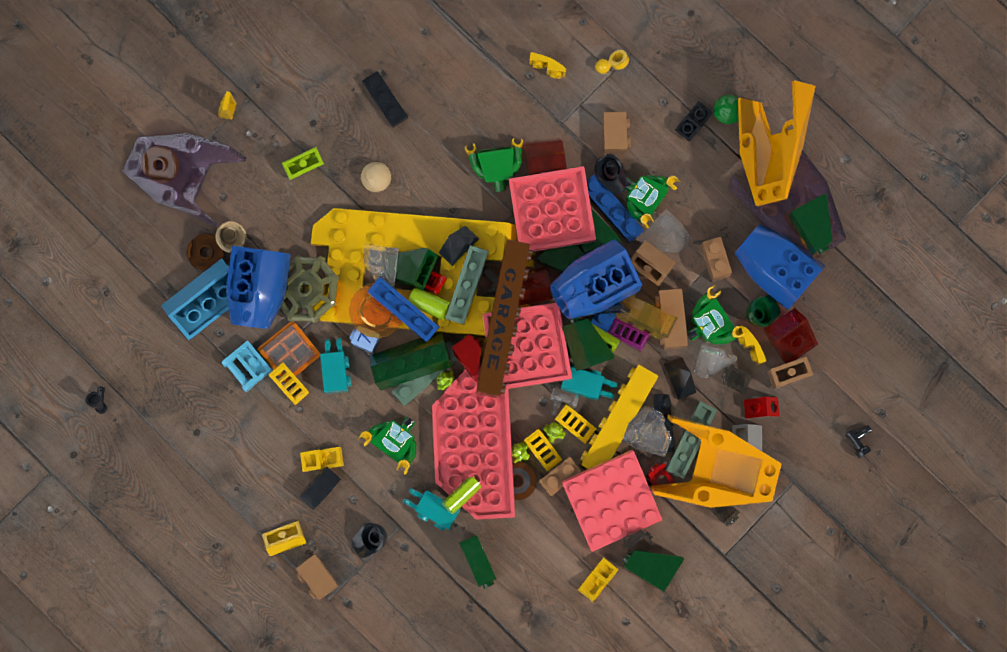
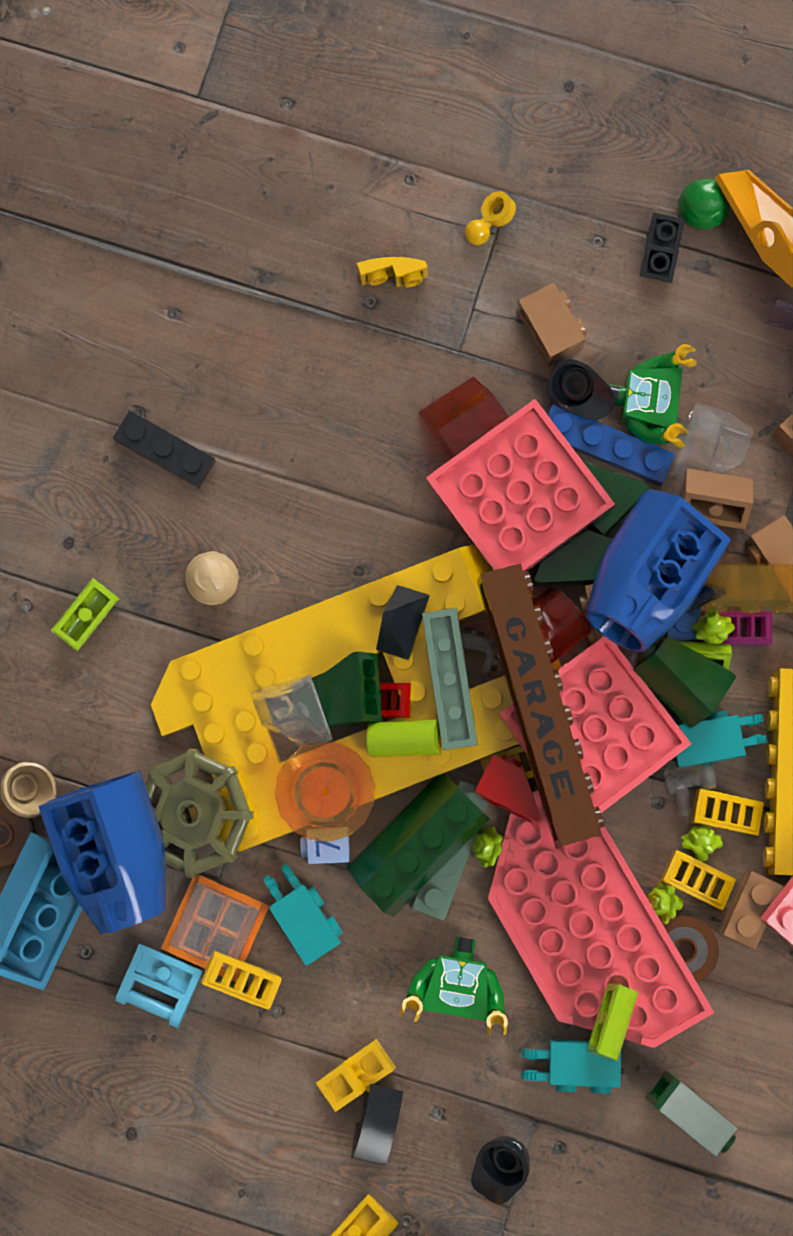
camera: 25 degrees left, 0 degrees up
blue plate [367,277,439,342] -> none
green torso [465,138,523,192] -> none
none -> lime plant [692,609,735,644]

